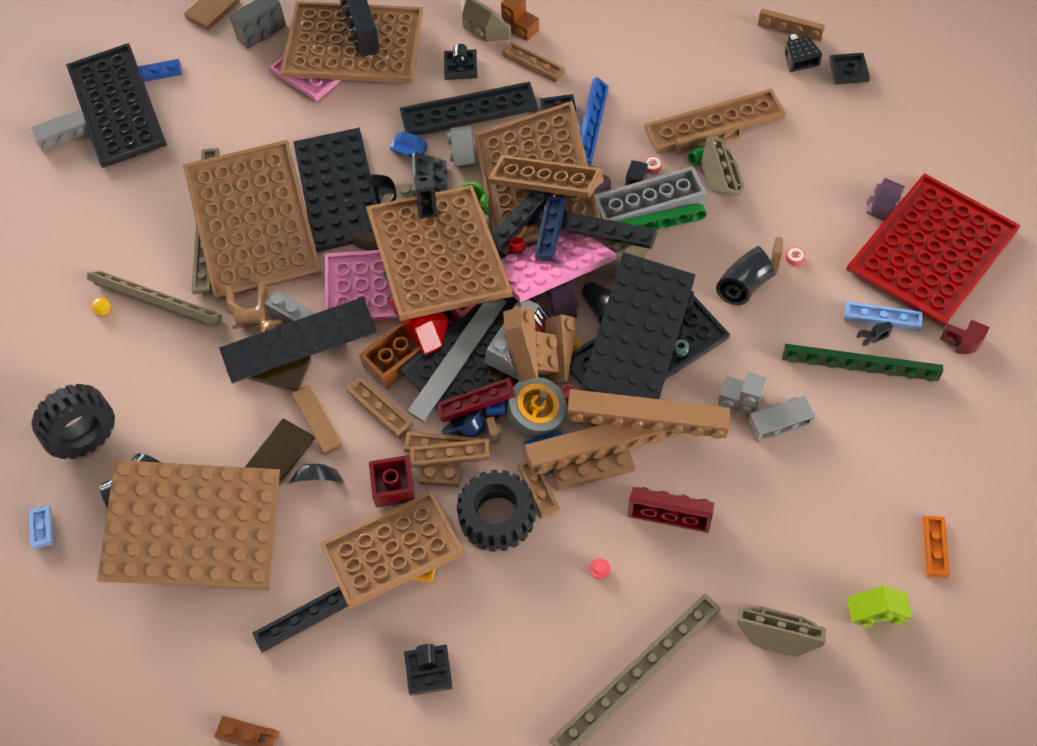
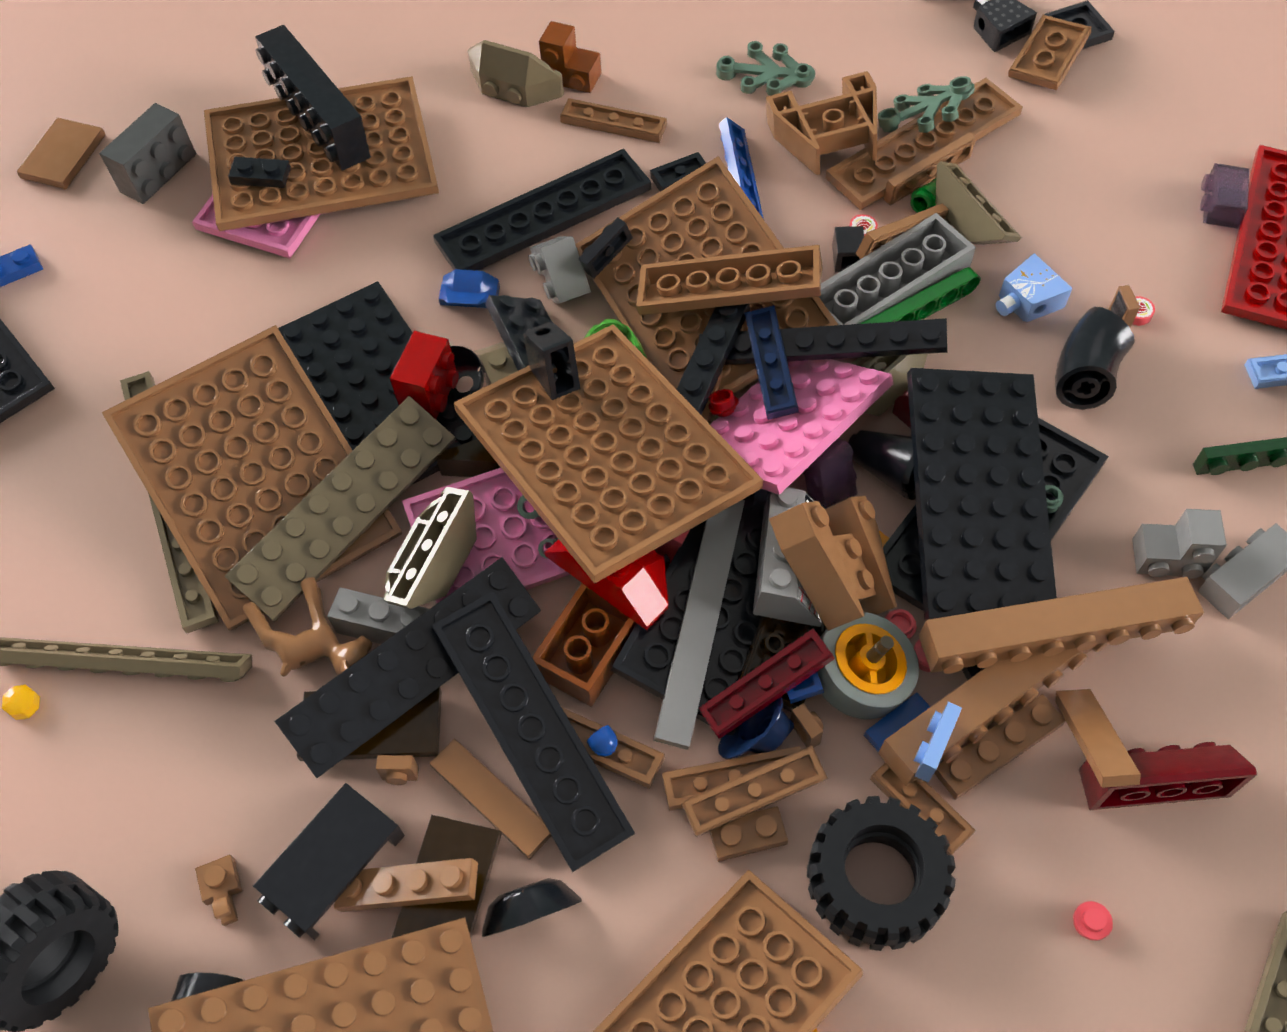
camera: 20 degrees left, 0 degrees up
dark red brick [369,455,415,508] -> none
black plate [444,44,478,80] -> none
none -> medium nougat plate [195,854,243,926]
none -> dark tan plate [225,396,455,622]
none -> black plate [228,157,291,188]
none -> black panel [253,783,405,940]
none -> medium nougat plate [334,858,478,912]
none -> medium nougat plate [376,755,419,785]
none -> dark tan wedge [384,487,477,609]
none -> red brick [390,330,459,419]
none -> black plate [432,591,635,873]
none -> black plate [579,217,633,279]
none -> blue hinge [587,725,618,757]
none -> sand green plant [716,41,815,96]
none -> medium nougat wedge [766,71,877,175]
none -> medium nougat tile [856,203,949,259]
none -> sand green plant [878,76,975,133]
none -> light blue plate [914,701,962,782]
none -> light blue torso [996,253,1073,322]
none -> medium nougat tile [1008,15,1091,90]
none -> medium nougat tile [1055,689,1141,788]

